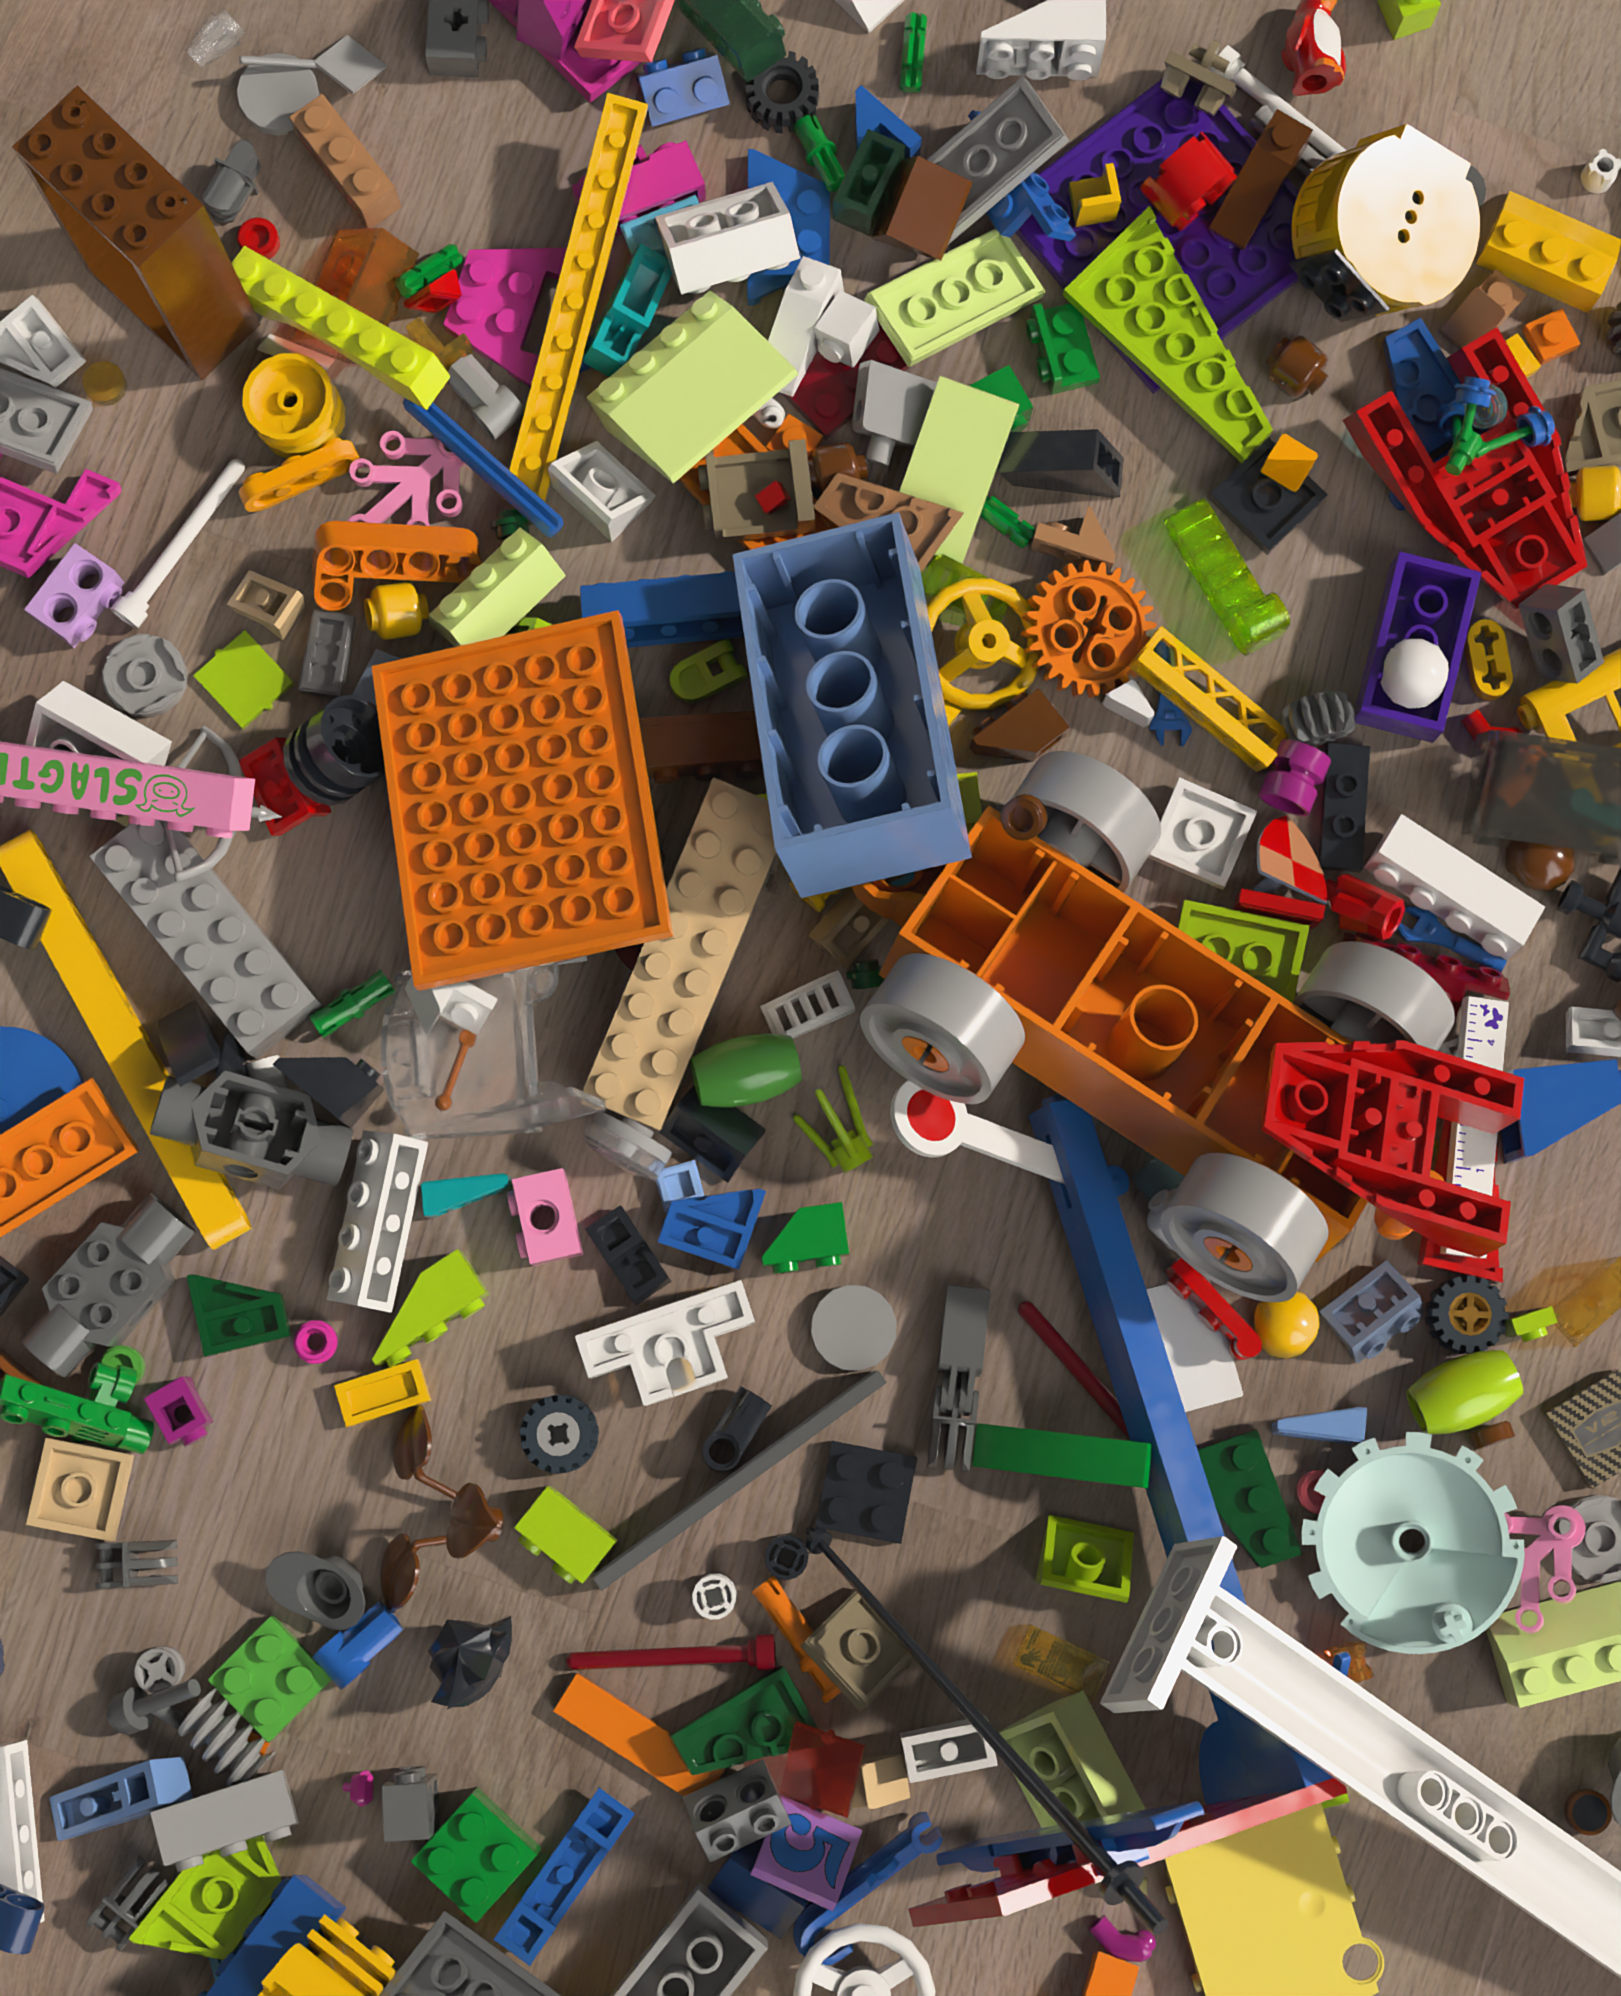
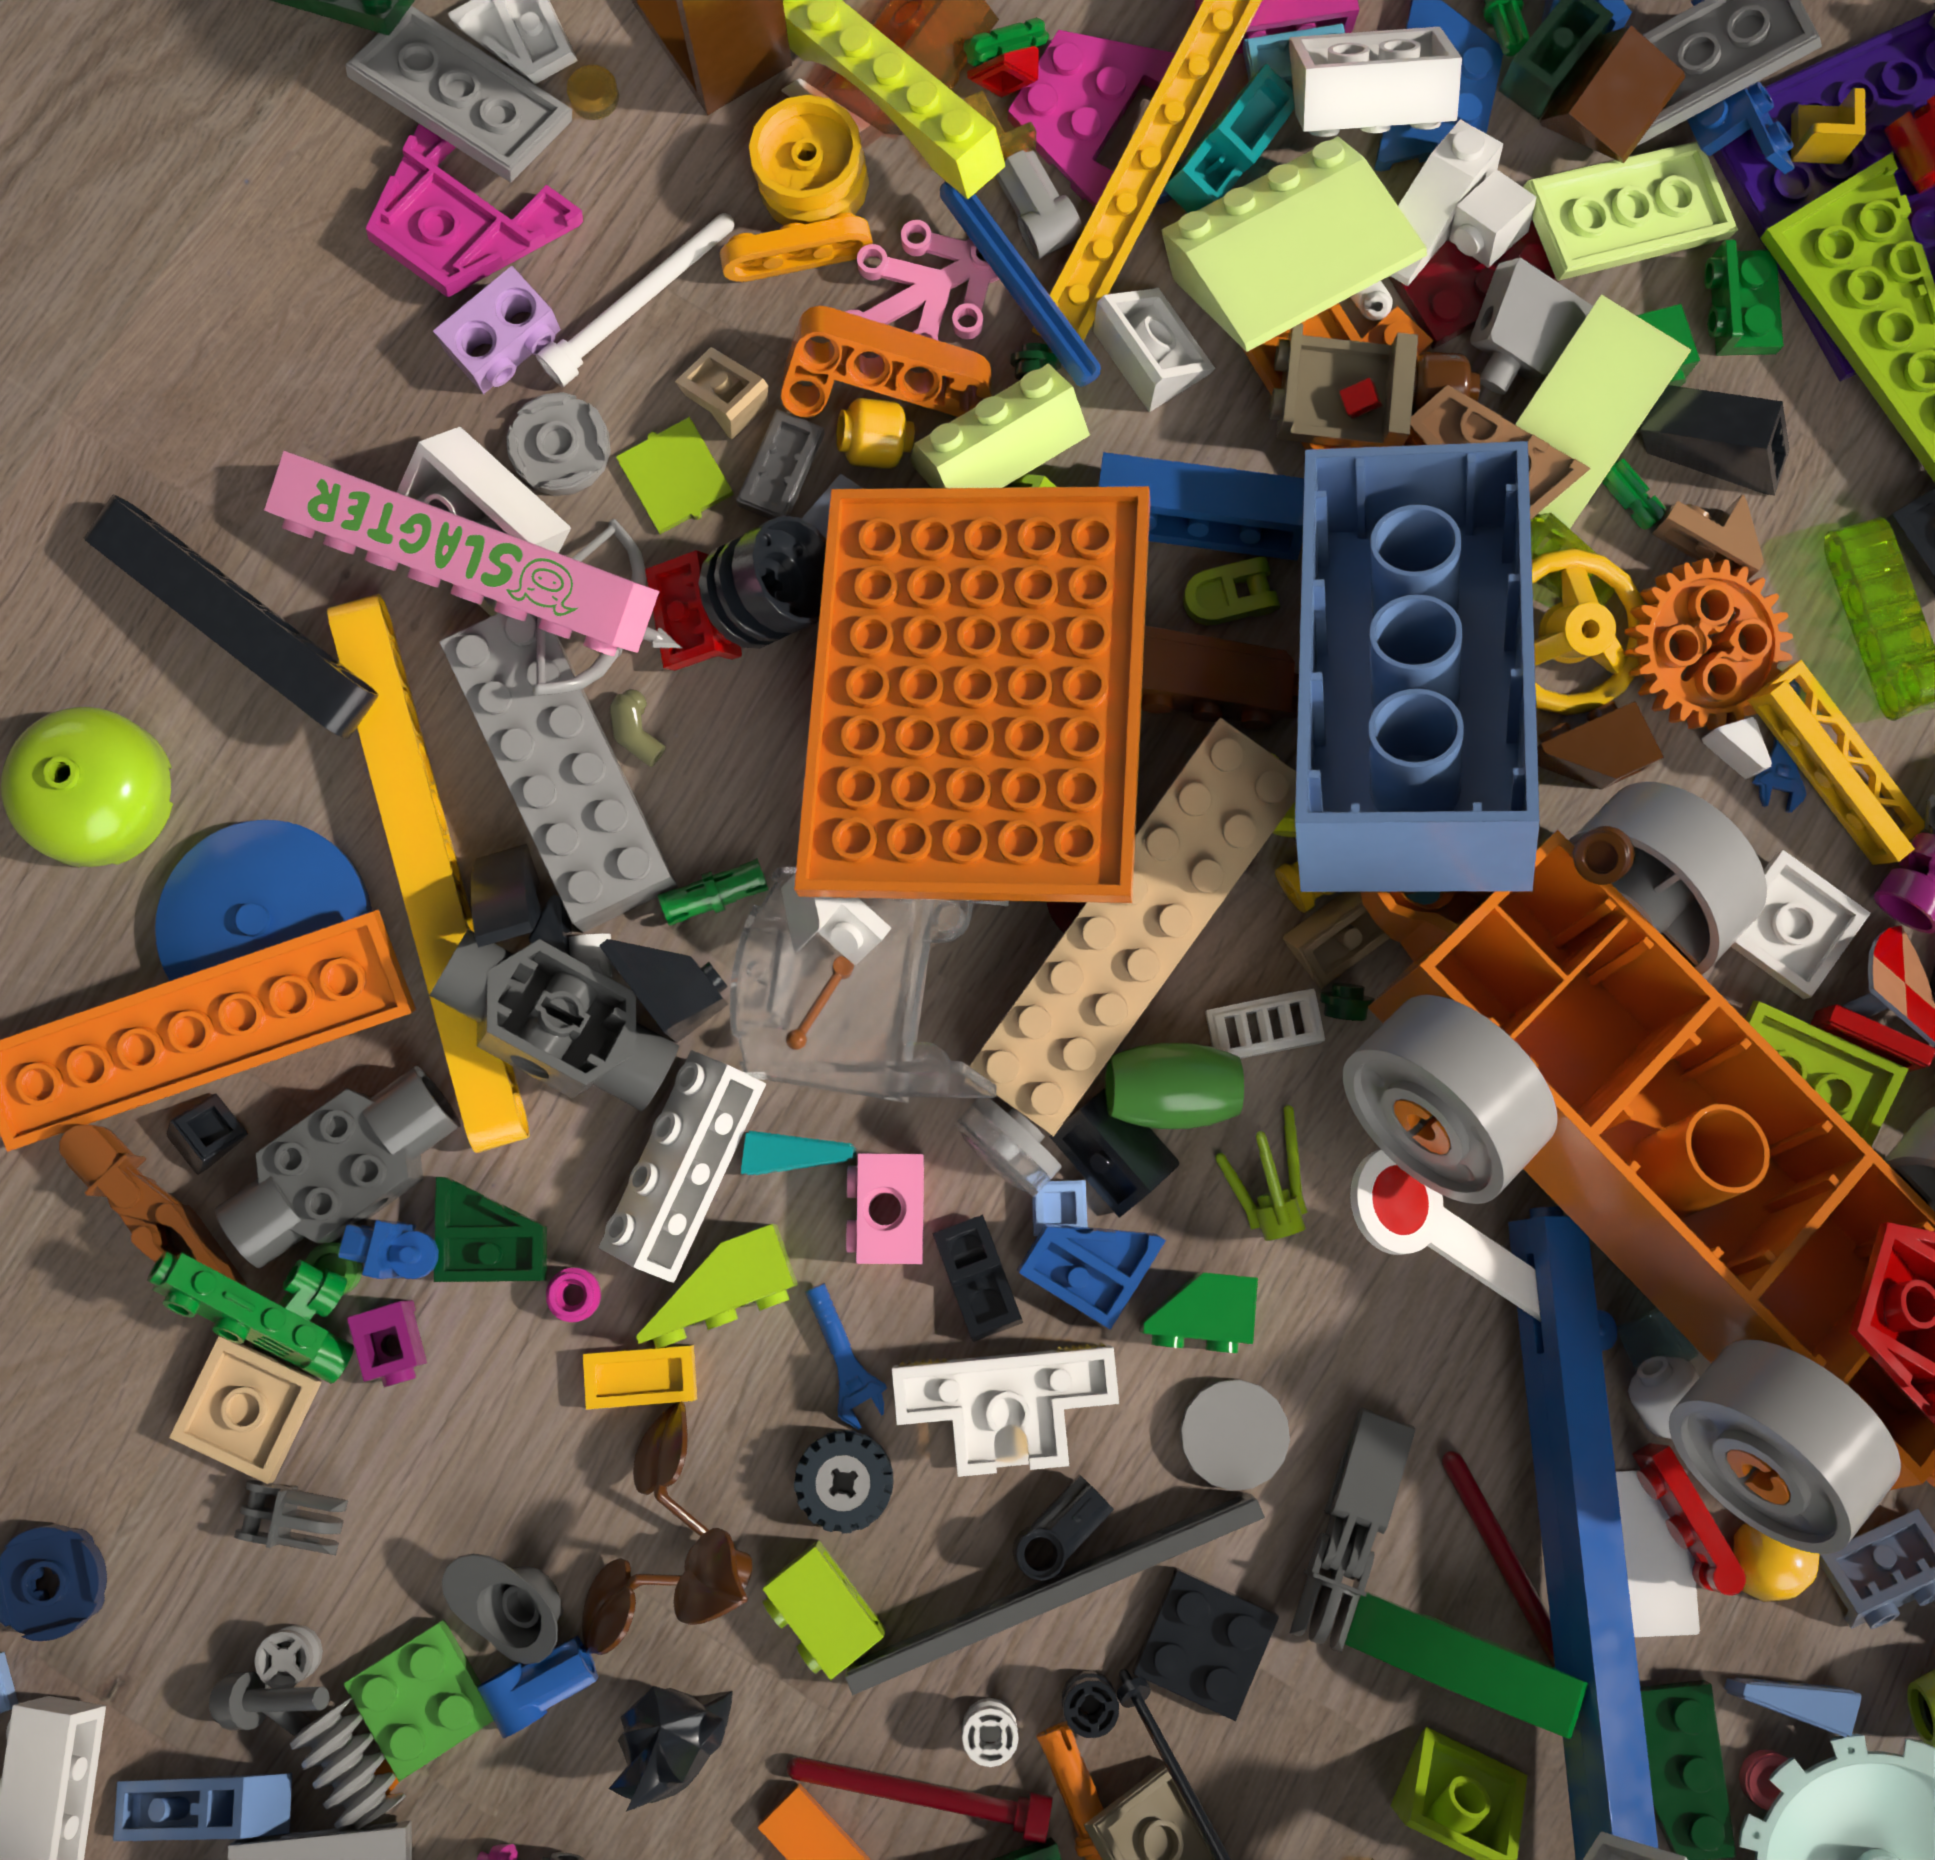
camera: 15 degrees right, 0 degrees up
none -> blue hips [339,1220,439,1279]
none -> olive arm [610,689,666,767]
none -> blue piece [805,1283,888,1429]

